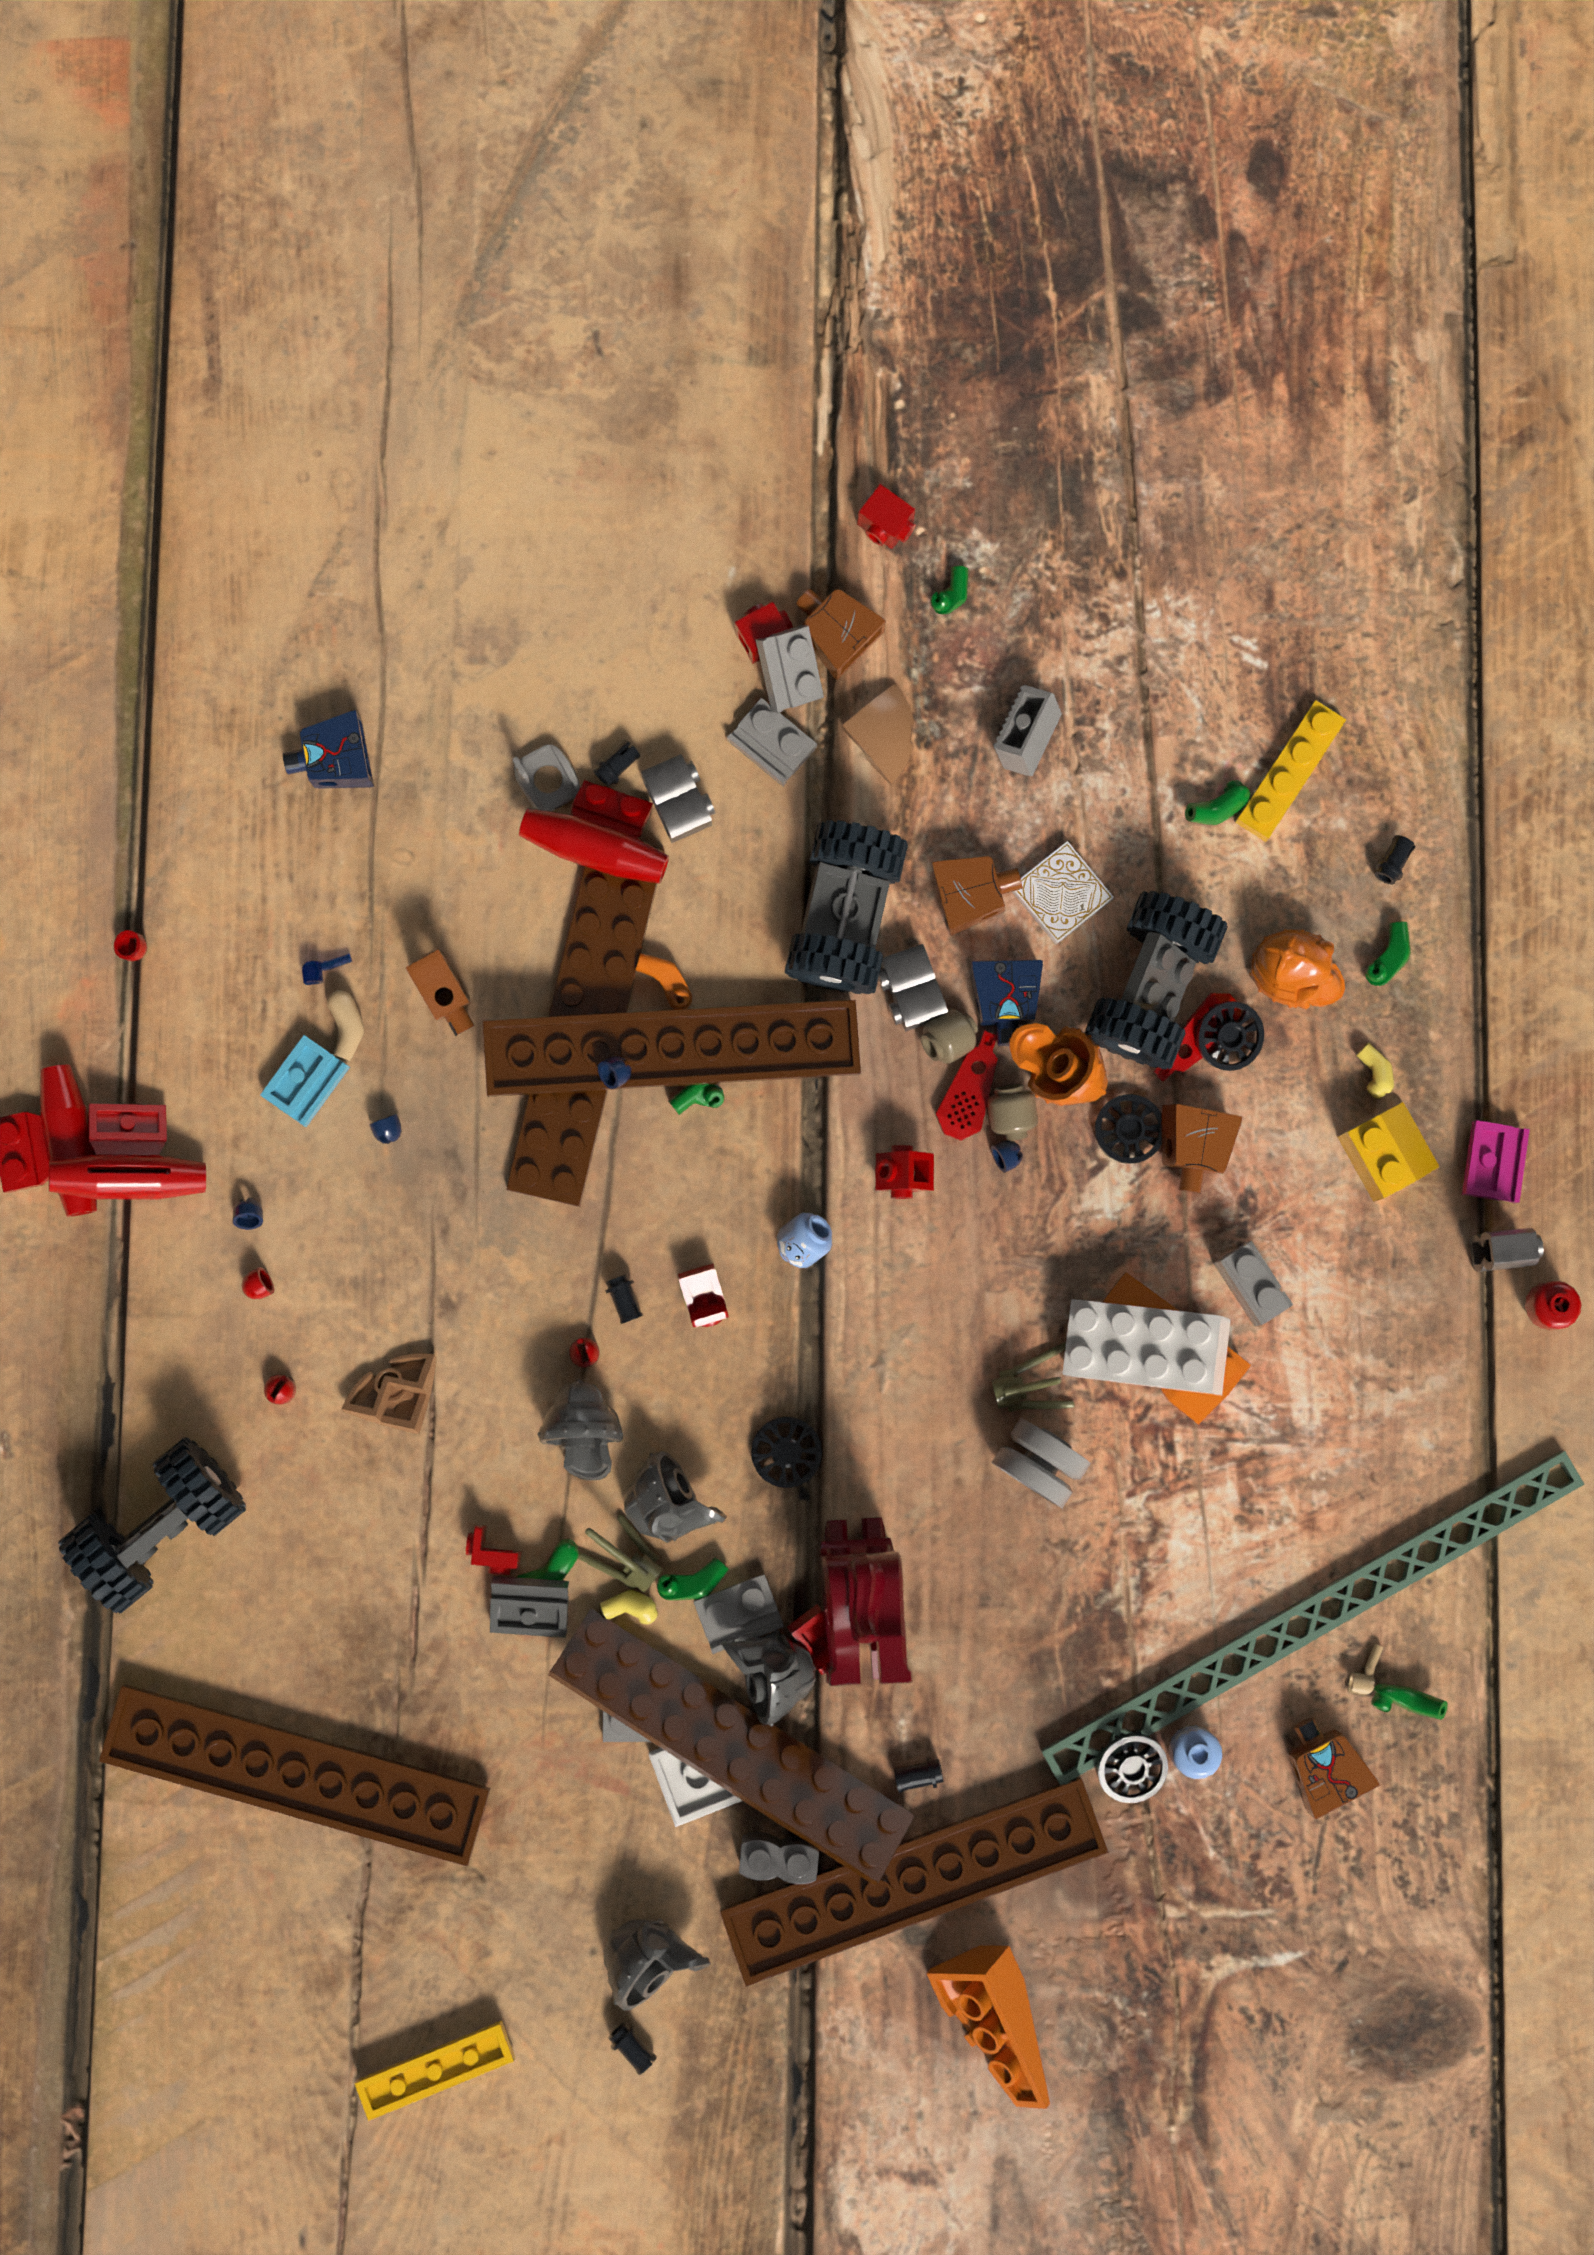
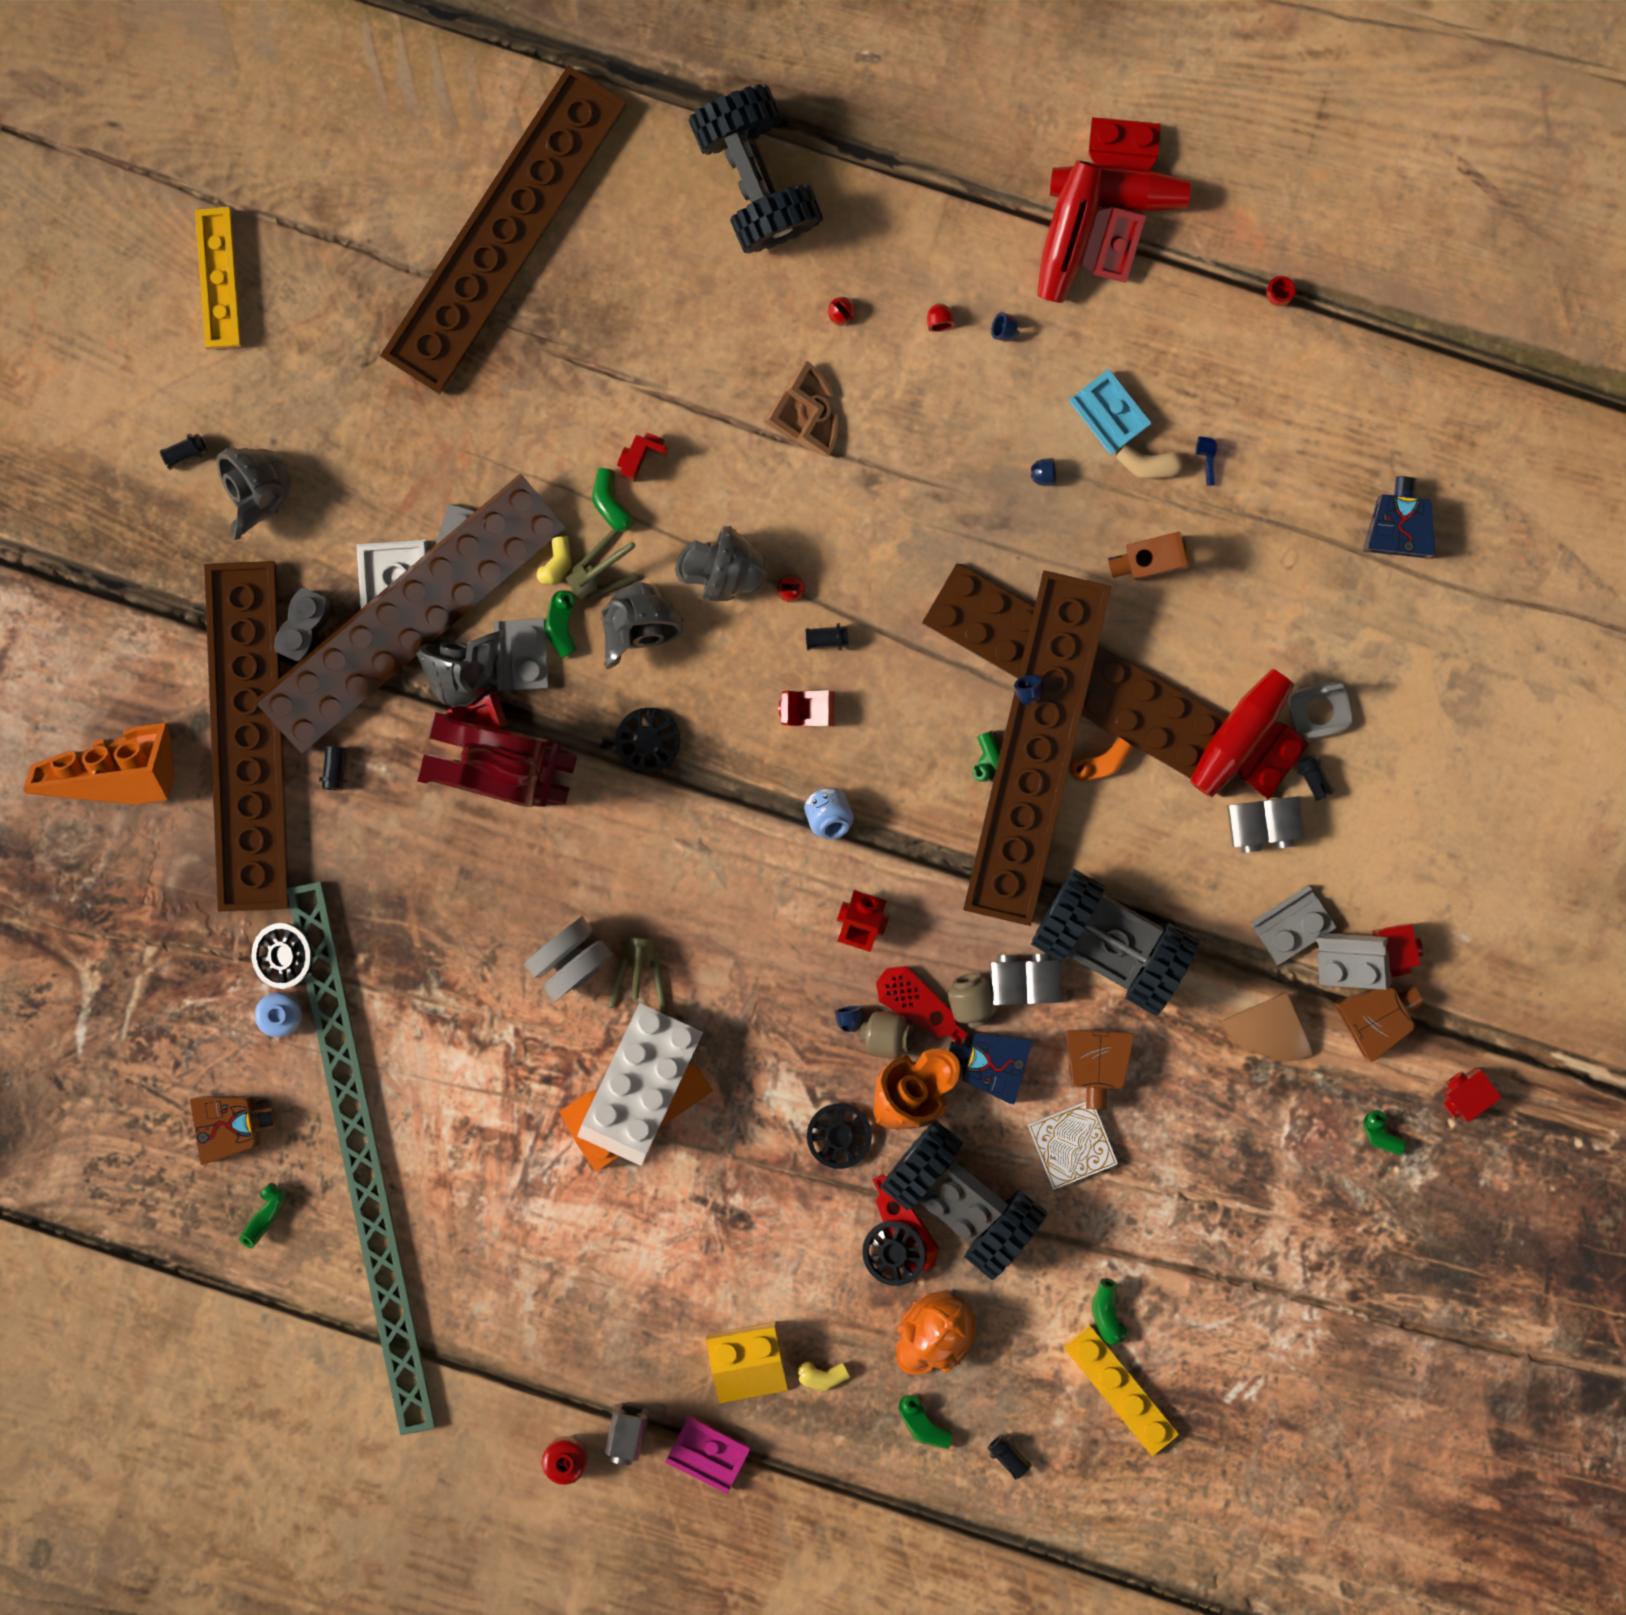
camera: 105 degrees right, 5 degrees up
dark grey plate [490,1576,569,1638] -> none
light grey brick [993,685,1062,776] -> none
dark orange torso [1162,1104,1243,1194] -> none
light grey brick [1213,1241,1293,1326] -> none
tan hand [1347,1644,1383,1695] -> none

